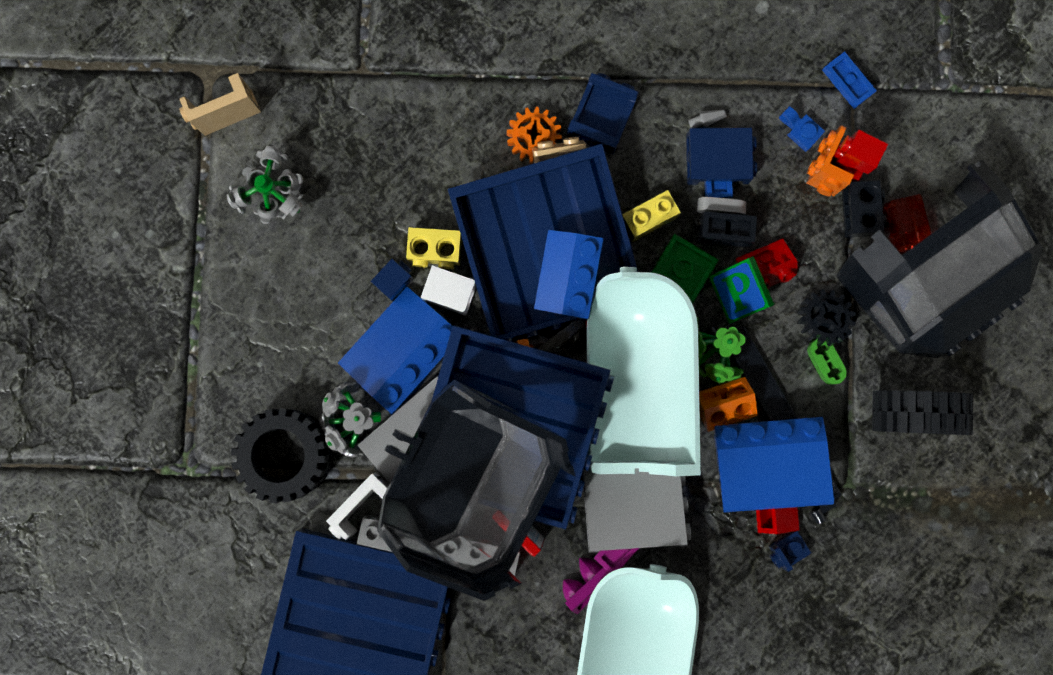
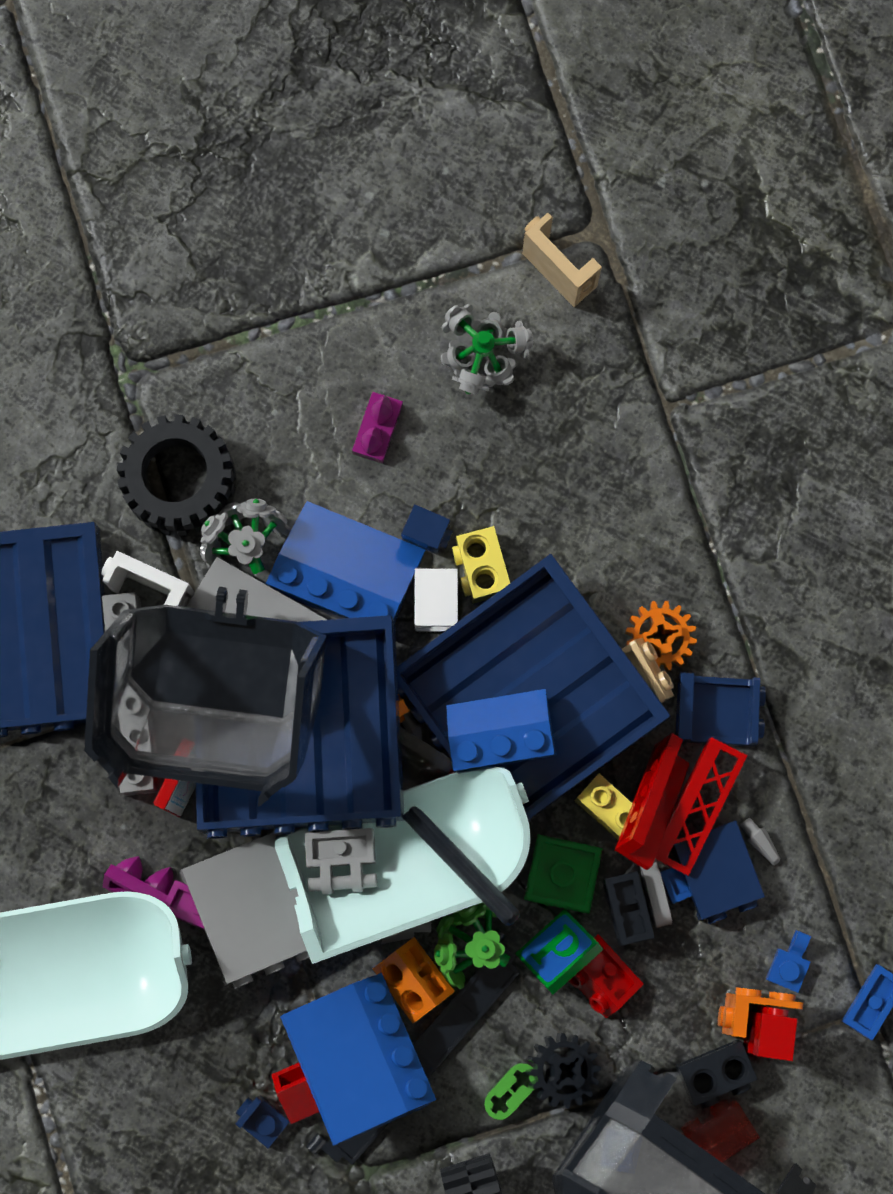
camera: 70 degrees right, 5 degrees down
none -> light grey plate [305,828,377,894]
none -> magenta tile [352,392,403,464]
none -> black axle [404,806,520,926]
none -> red panel [615,733,689,870]
none -> red fence [654,737,748,876]

